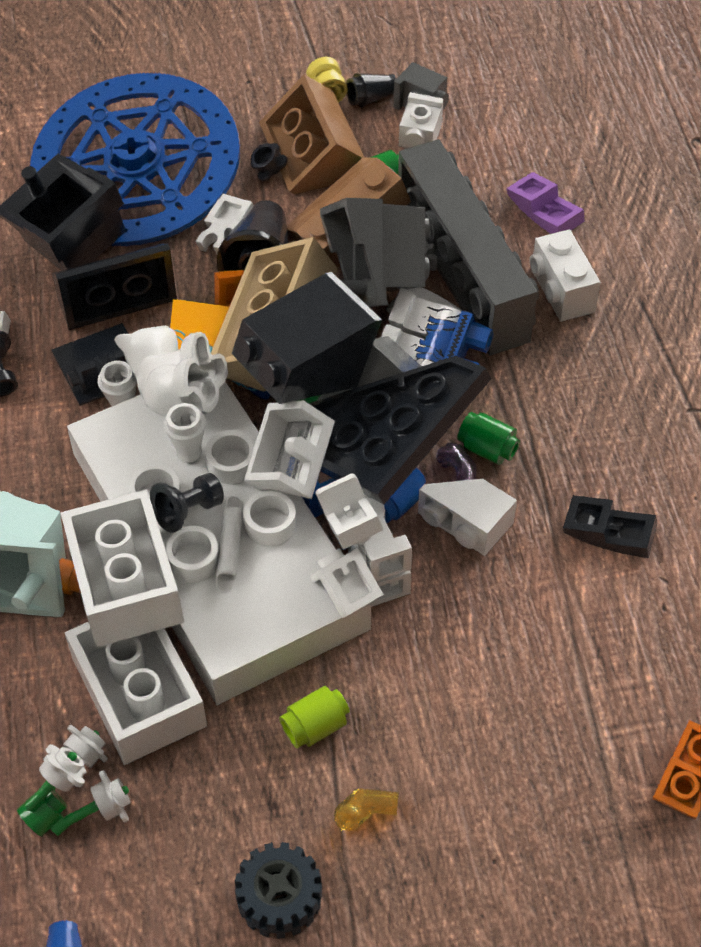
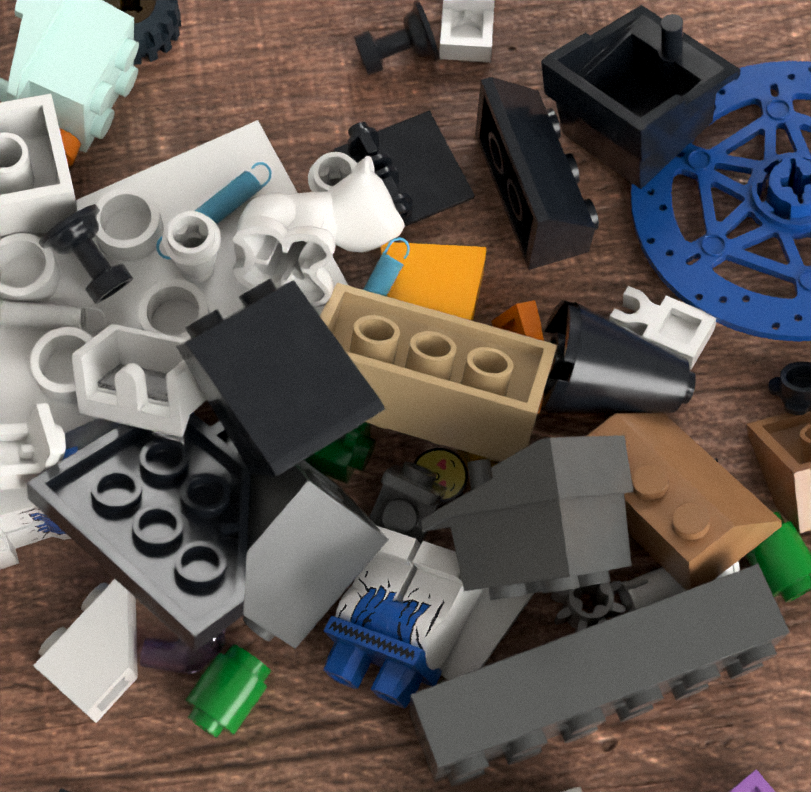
camera: 90 degrees right, 15 degrees up
none -> medium azure piece [156,162,272,259]

